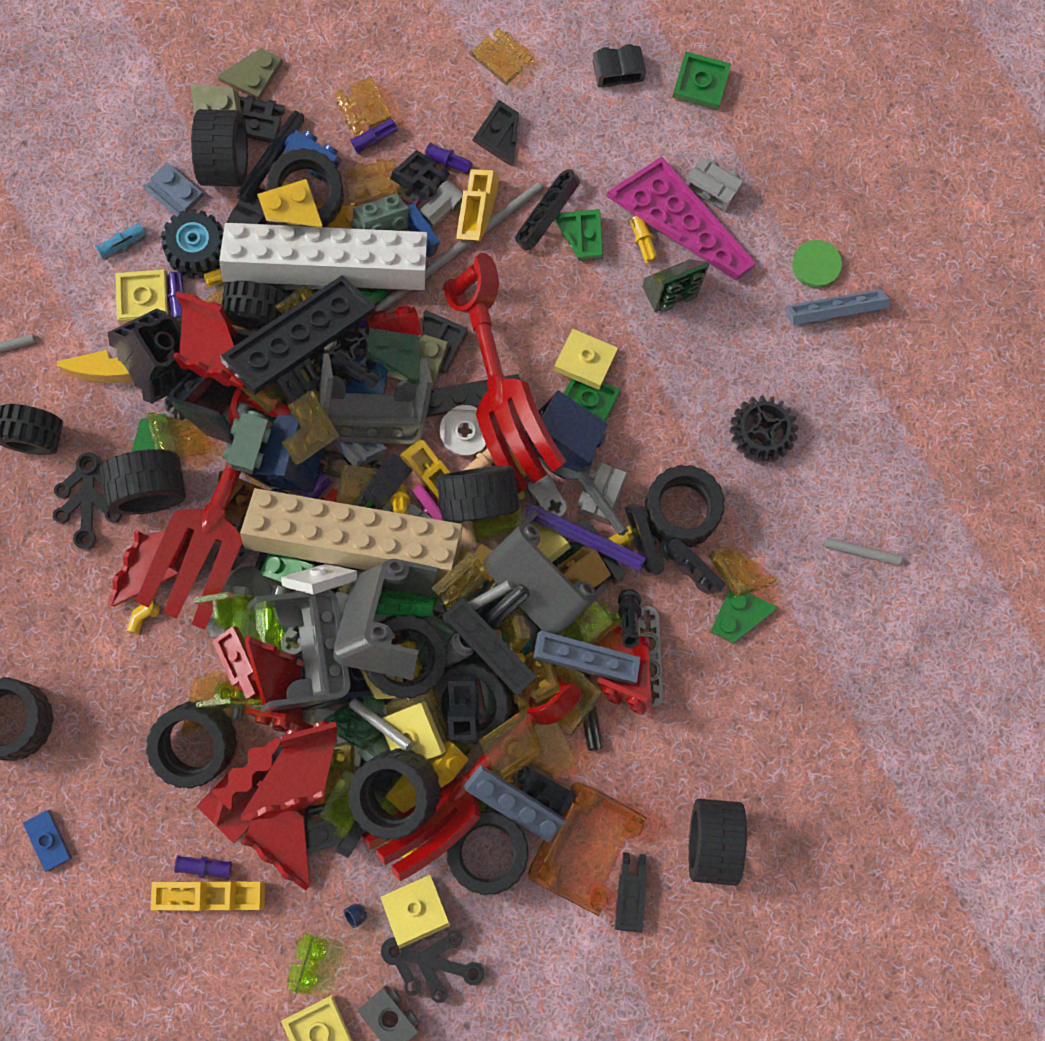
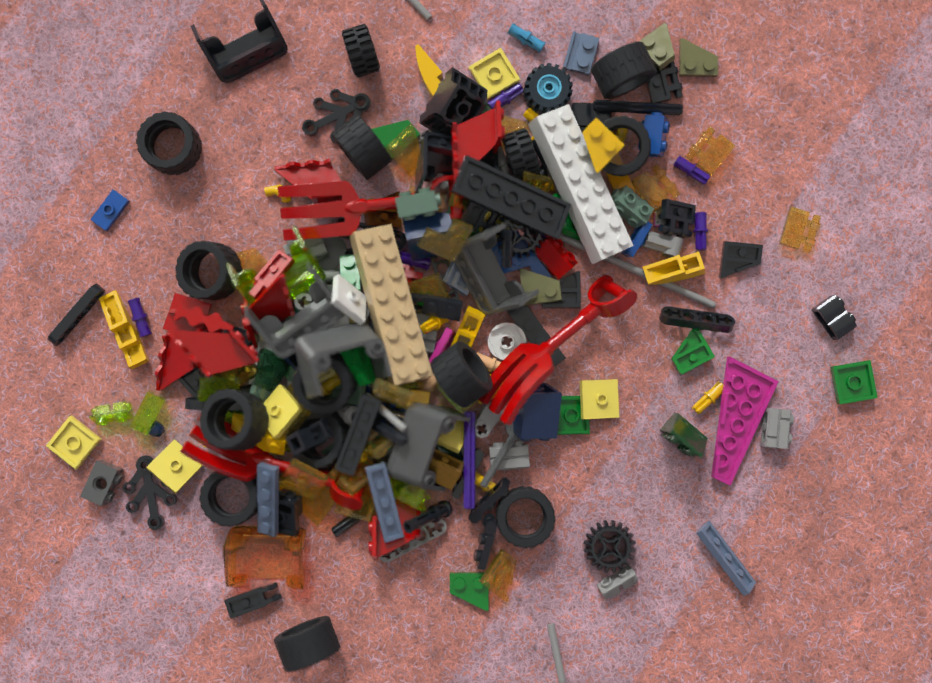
camera: 70 degrees right, 10 degrees up
light grey bar [349,698,413,751] -> none
clear green wing [366,328,420,384] -> none
bright green tile [792,240,842,288] -> none
none -> black beam [47,283,105,346]
none -> clear neon green hinge [129,390,165,435]
none -> light grey hinge [597,565,639,599]

